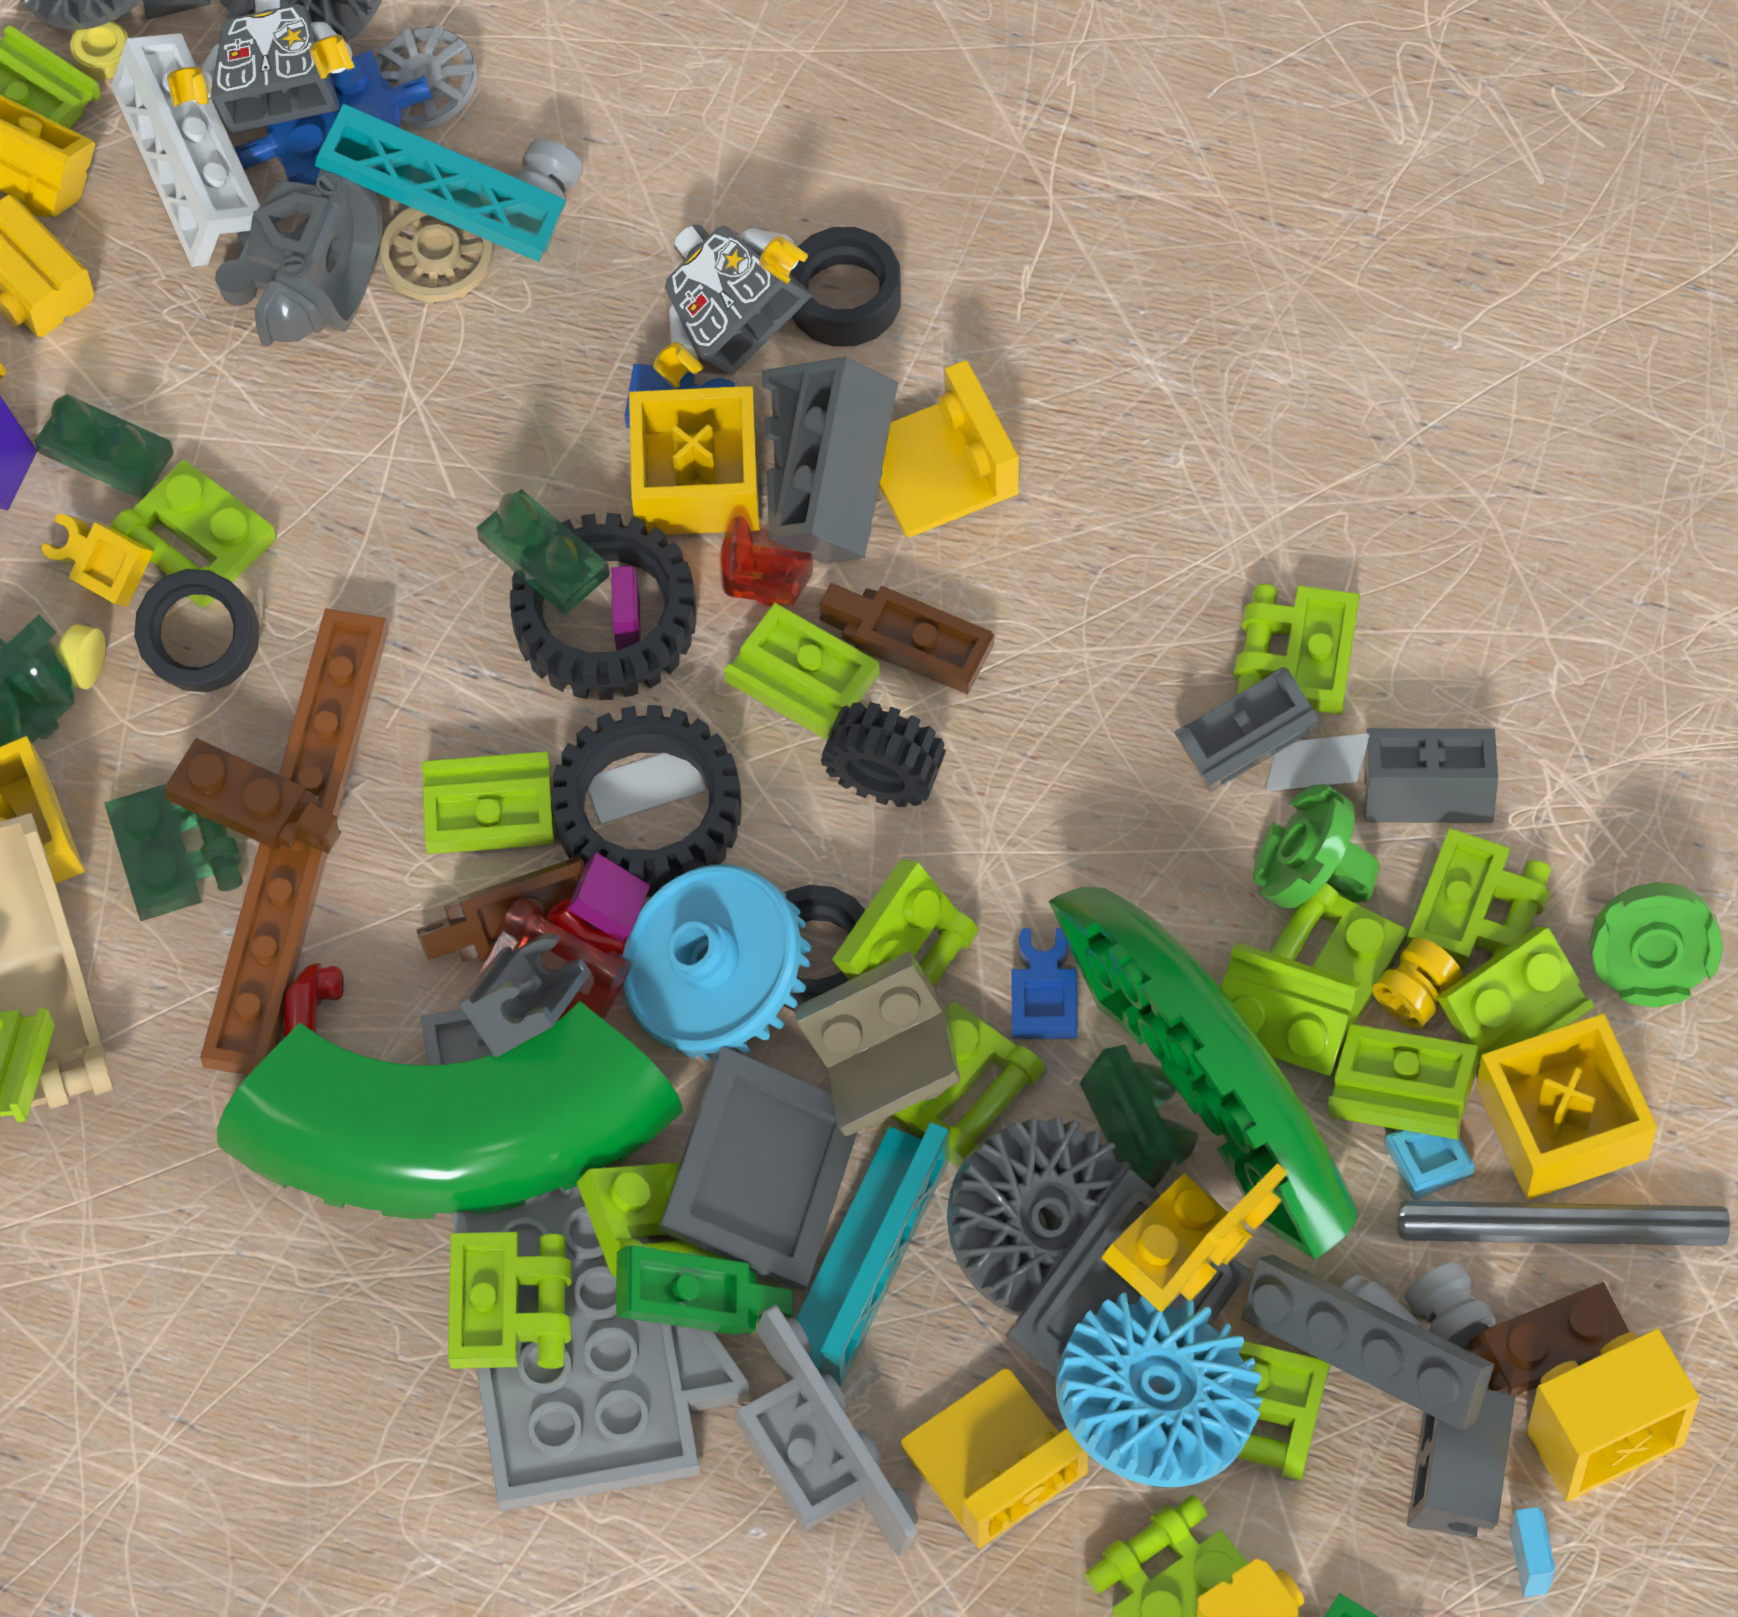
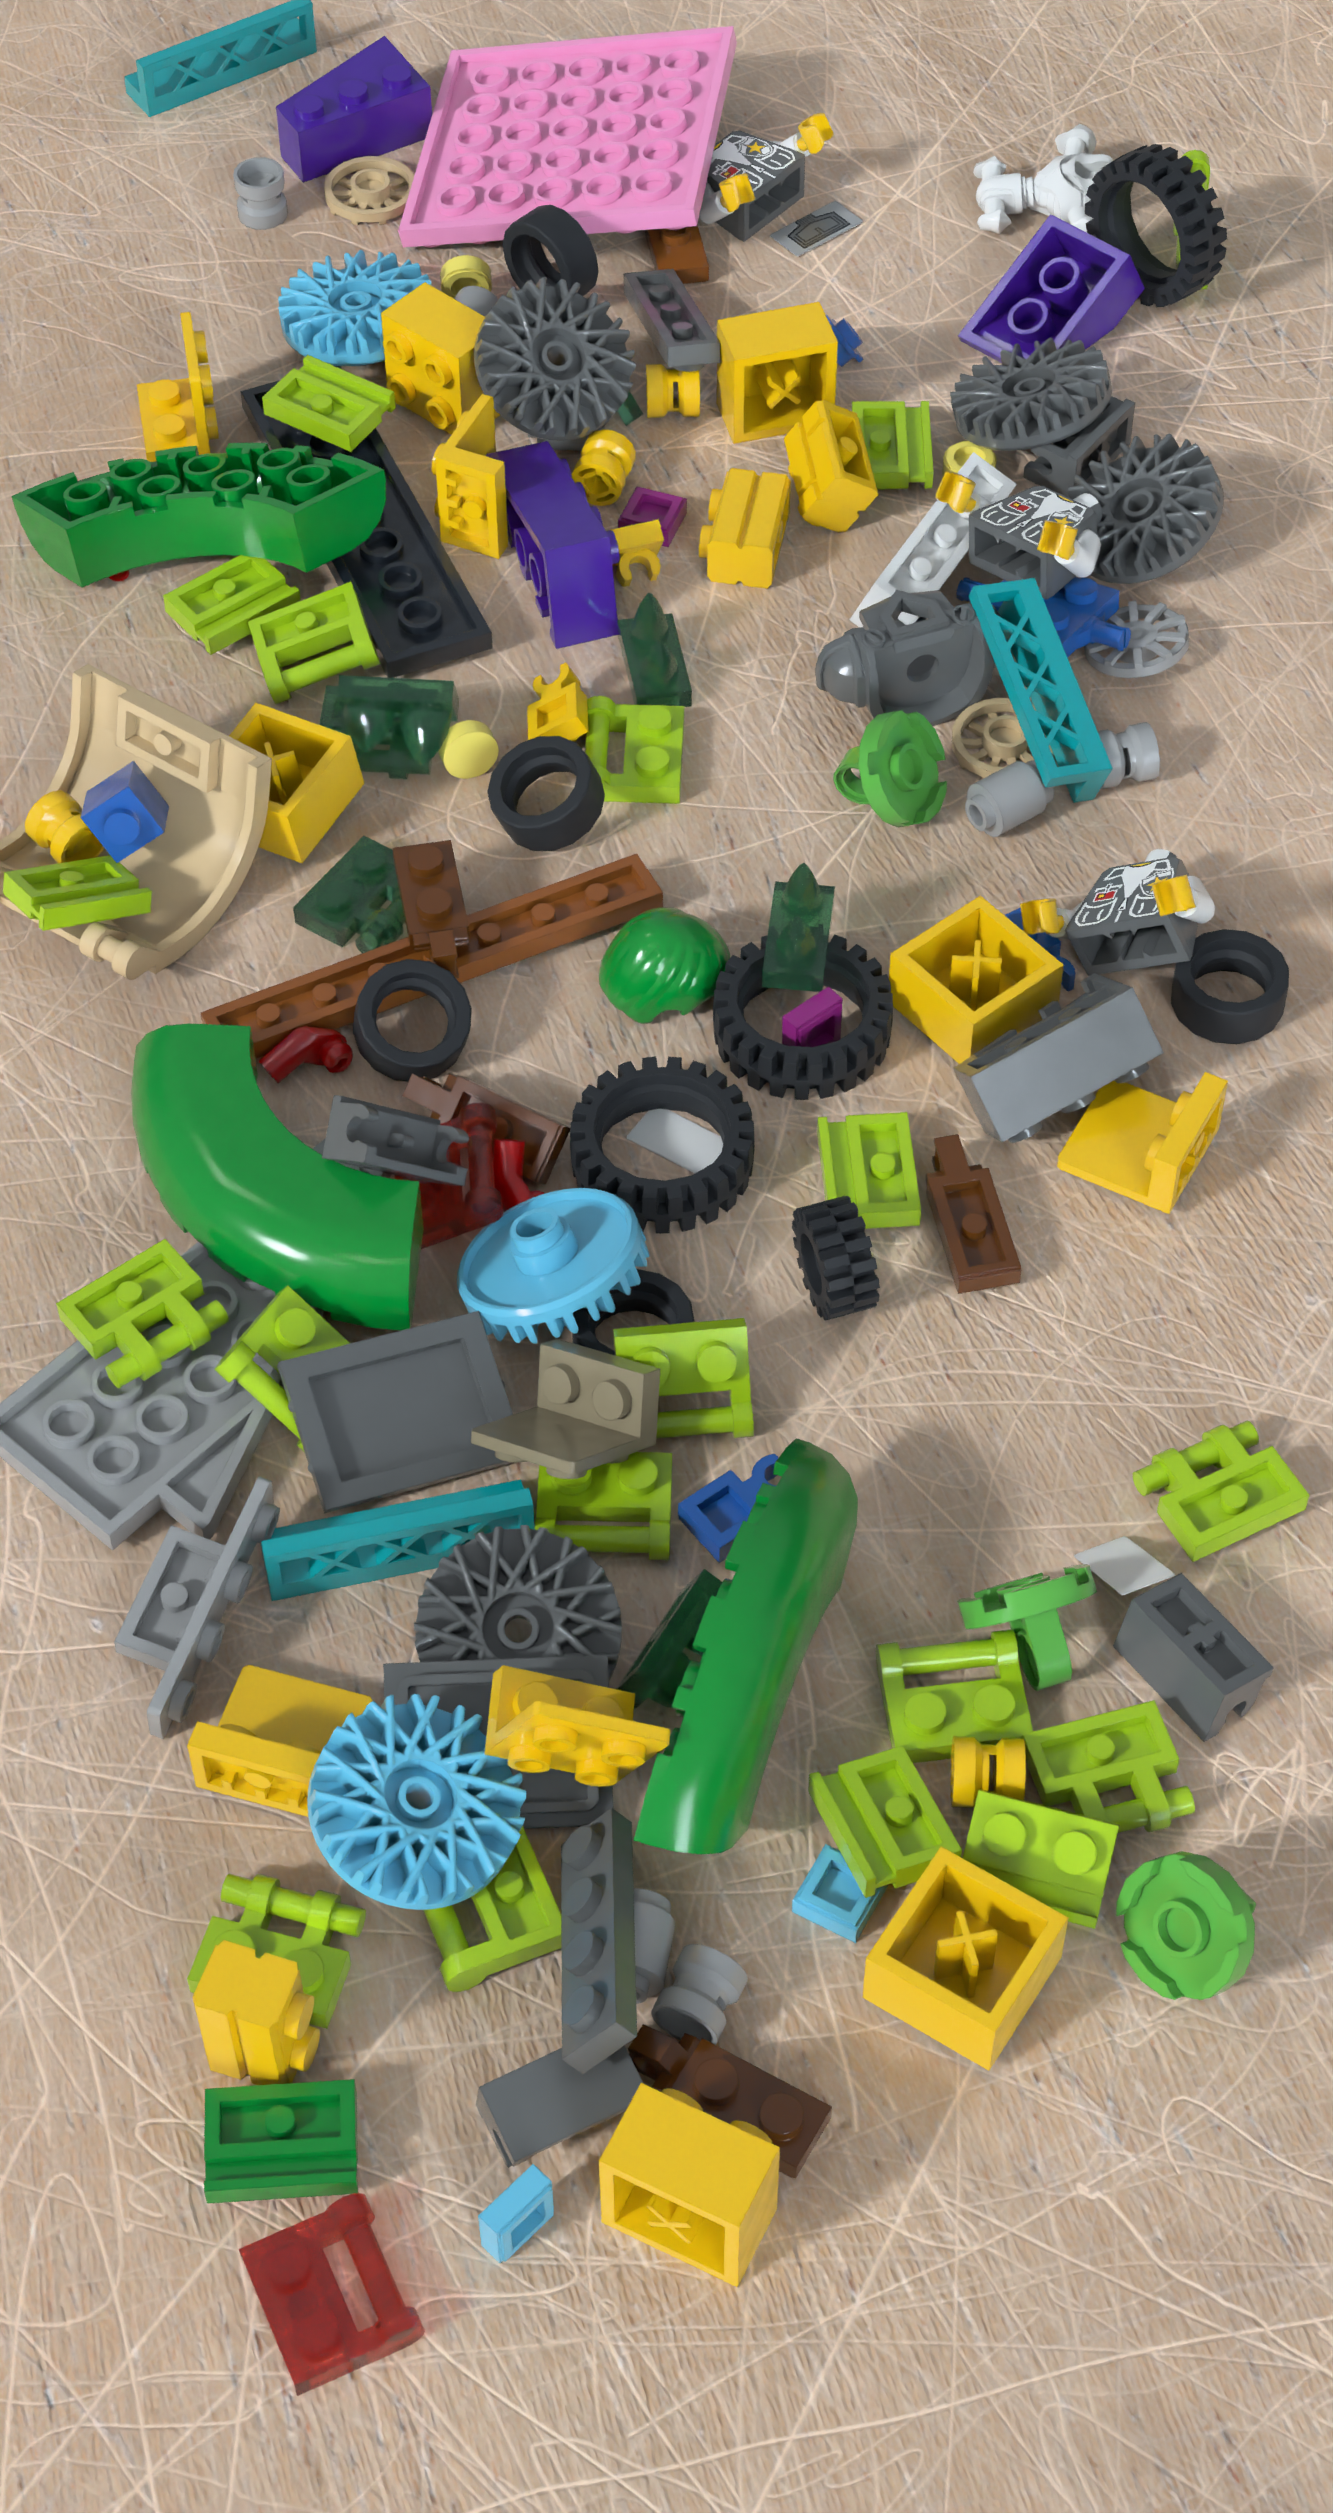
camera: 50 degrees right, 10 degrees down
lime plate [422,751,555,855] -> none
magenta tile [567,852,650,942] -> none
green hinge [616,1245,793,1335] -> none
clear red plate [719,515,813,606] -> none
dark grey hinge [1174,666,1320,793] -> none
lime plate [1221,942,1361,1076] -> none
dark grey axle [1398,1201,1730,1246] -> none
none -> black tyre [353,959,472,1082]
none -> green piece [599,907,731,1024]
none -> bright green tile [833,710,947,828]
none -> light grey brick [965,760,1054,837]

